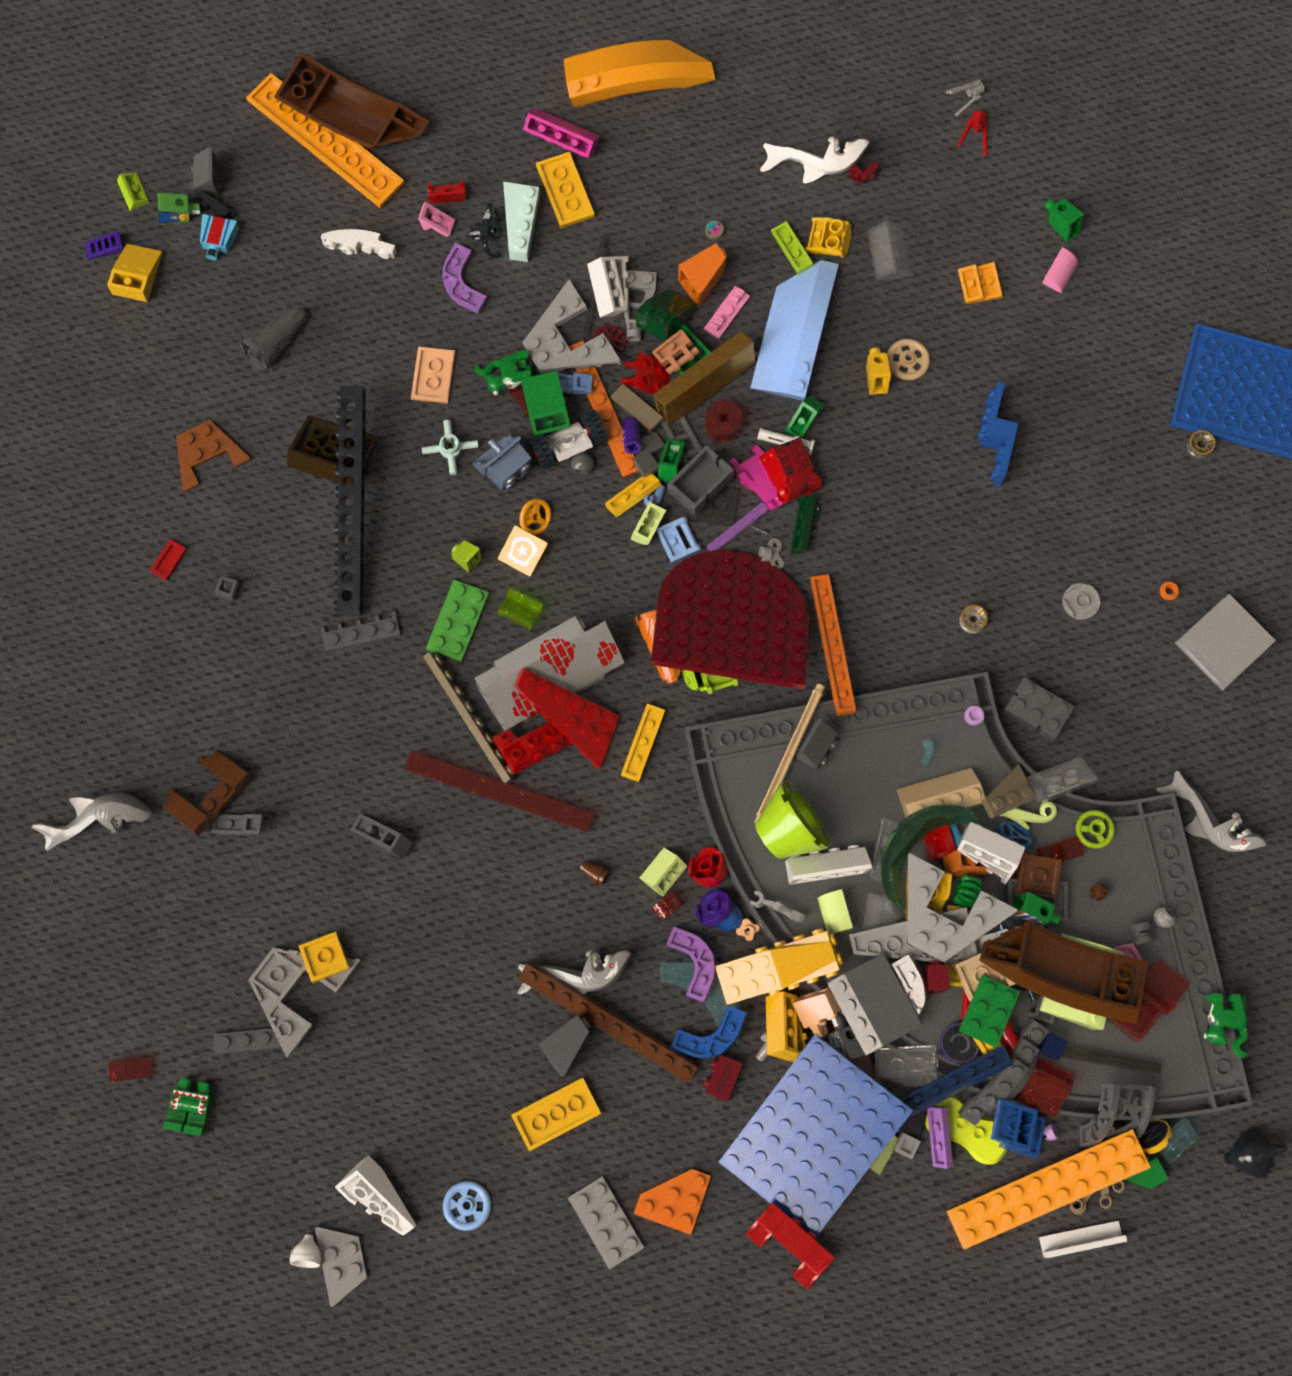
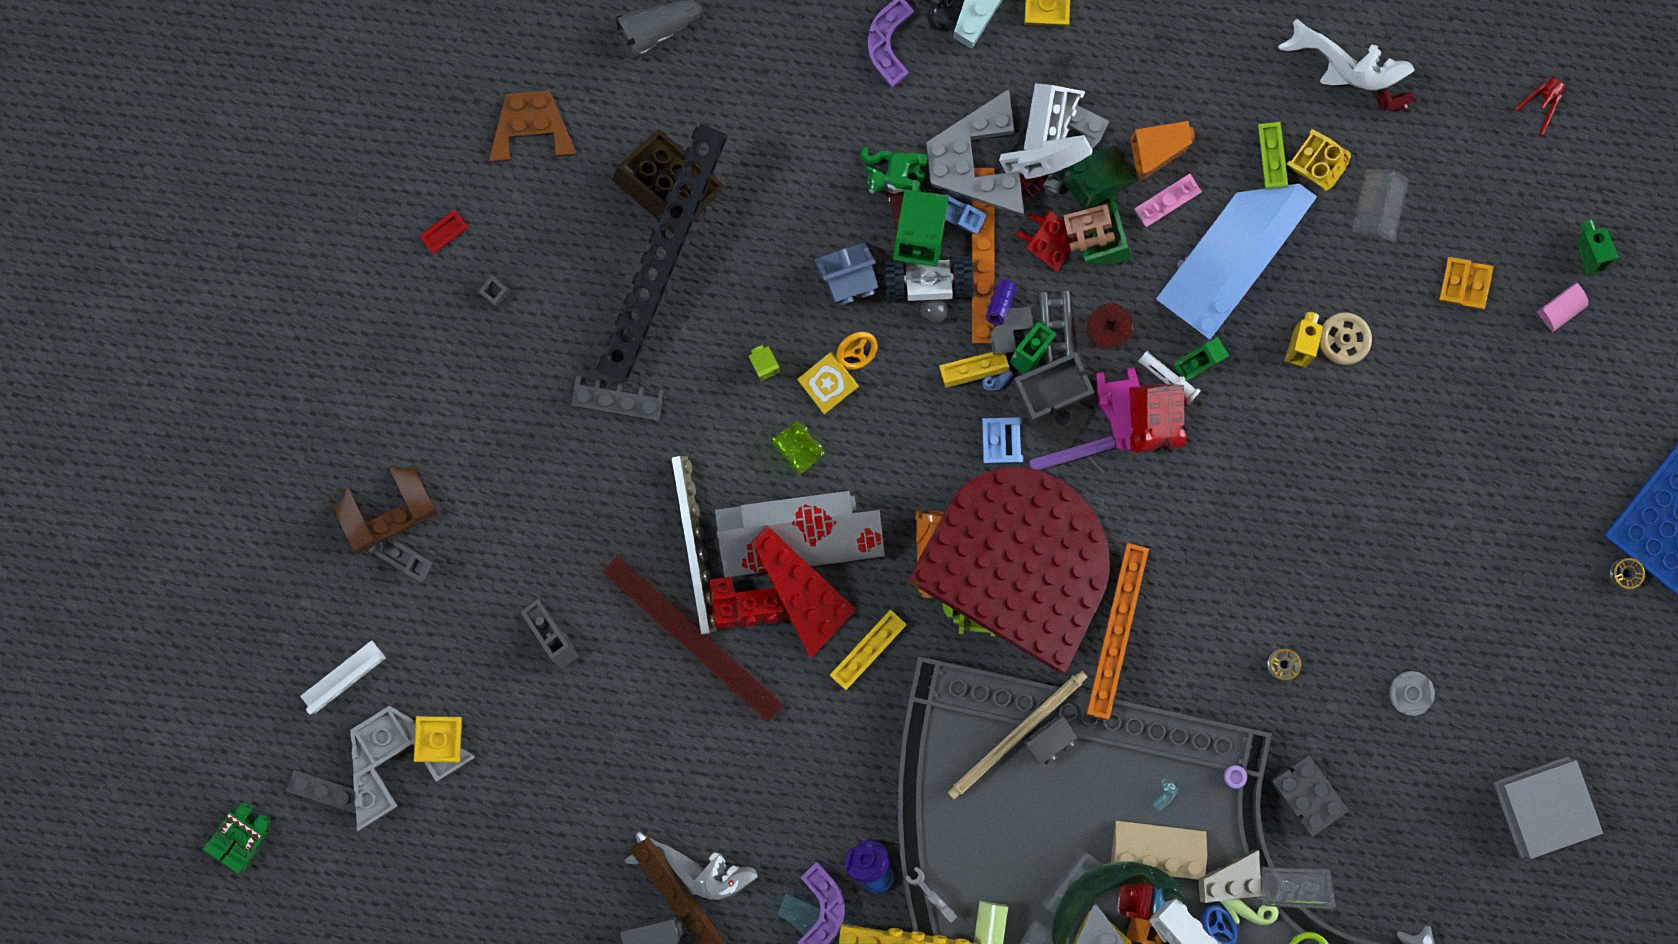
camera: 25 degrees right, 10 degrees up
light grey piece [32,793,152,851] -> none
clear red slope [108,1057,153,1083] -> none
light nougat tile [411,346,455,404] -> none
light aqua bar [422,420,478,475] -> none
bright green plate [426,580,489,662] -> none
reddish brown cone [580,860,610,885] -> none
dark tan tile [610,384,664,432] -> none
yellowish green brick [631,502,666,545] -> none
yellowish green brick [640,848,688,896] -> none
clear red leg [651,891,684,922] -> none
pearl gold brick [653,331,756,426] -> none
red cylinder [688,847,728,888] -> none
tile [705,220,724,240] -> none
light nougat plate [736,918,760,941] -> none
lime cone [755,781,831,859] -> none
light grey piece [758,538,784,569] -> none
white slope [785,845,872,885] -> none
dark green hinge [790,496,820,554] -> none
light grey plant [946,79,984,116] -> none
blue bracket [977,382,1018,487] -> none
orange plate [1159,582,1179,601] -> none
none -> white fence [300,641,386,714]
none -> white slope [999,135,1092,179]

